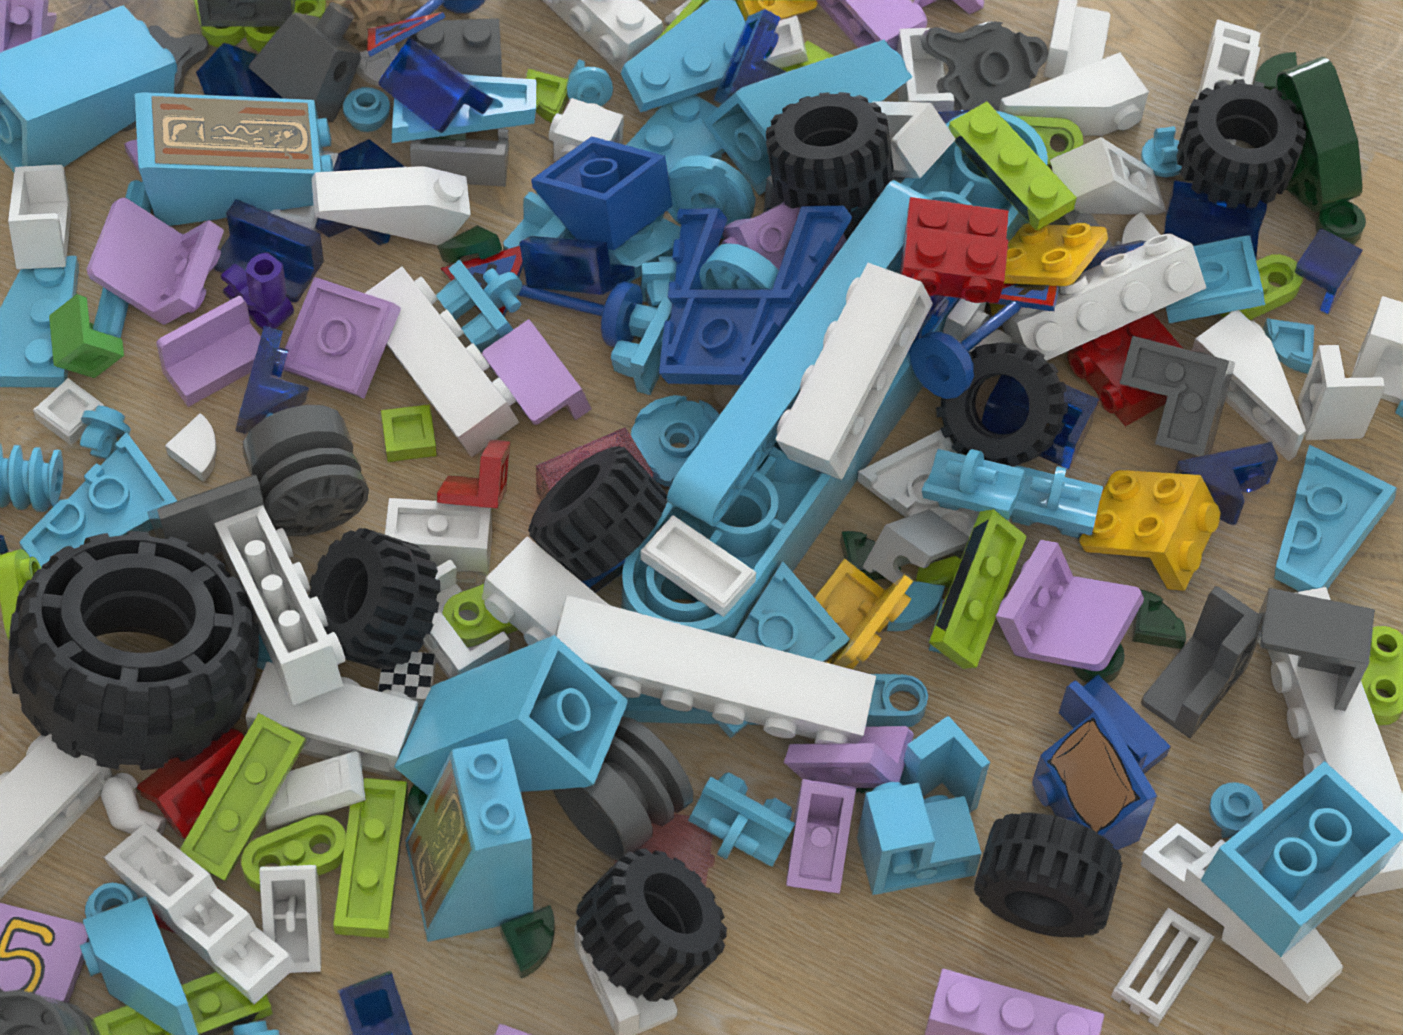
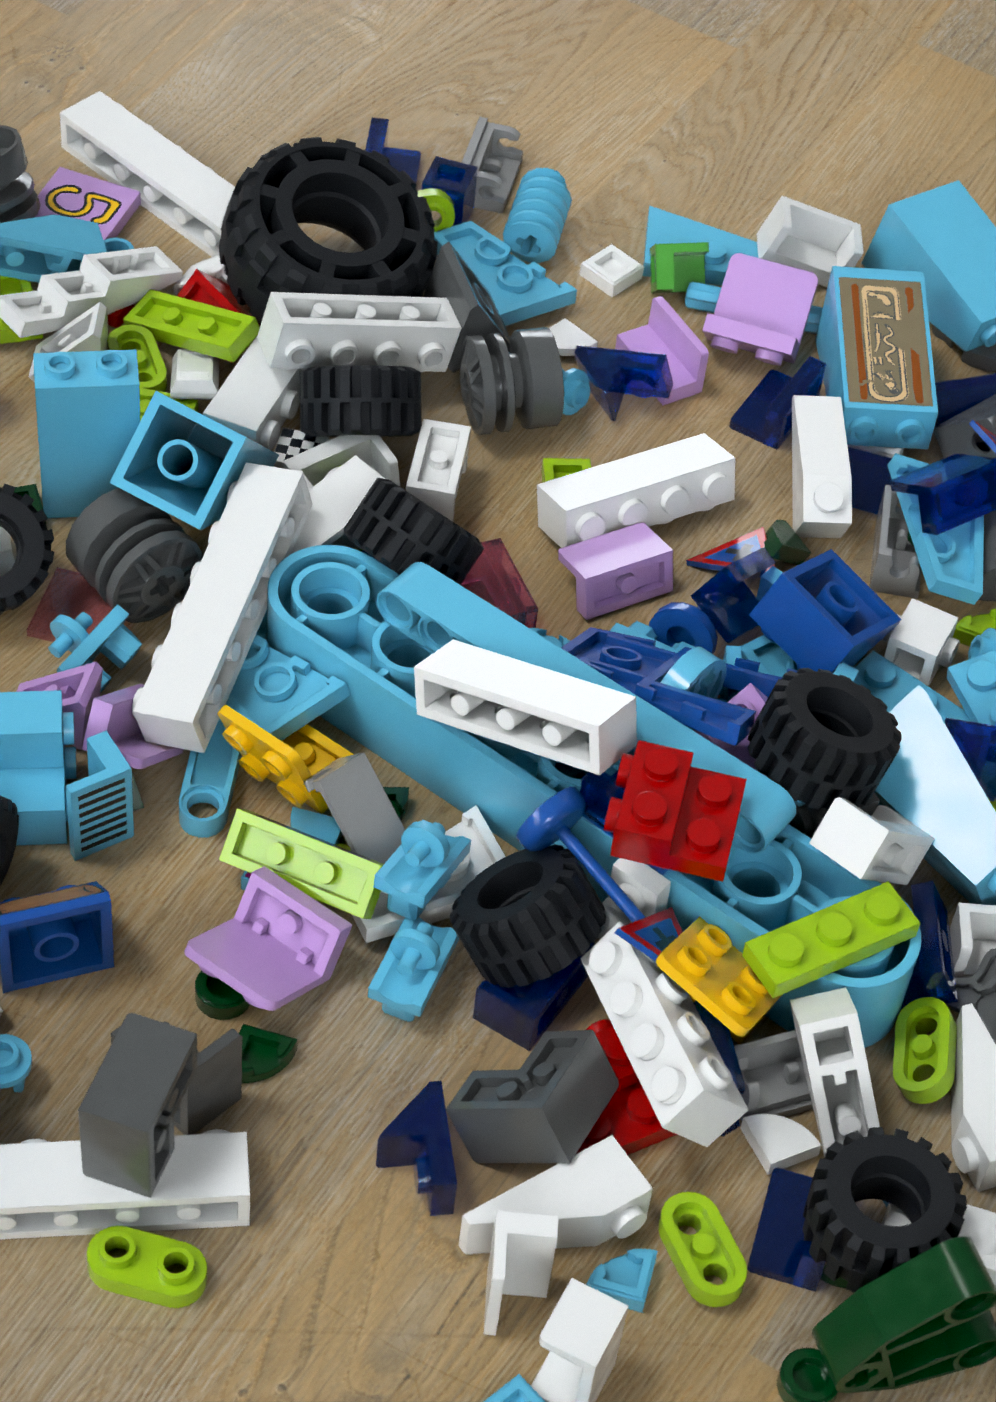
camera: 95 degrees right, 10 degrees down
medium azure plate [80,406,131,459] -> none
dark purple bar [220,253,294,334] -> none
lavender tile [277,277,401,399] -> none
medium azure hips [436,260,522,353] -> none
red panel [437,440,510,509] -> none
white tile [640,515,756,617] -> none
blue panel [1058,675,1171,774] -> none
yellow bracket [1079,470,1221,591] -> none
medium azure tile [1166,235,1265,324] -> none
medium azure wing [1274,444,1397,592] -> none
clear blue panel [1295,228,1363,314] -> none

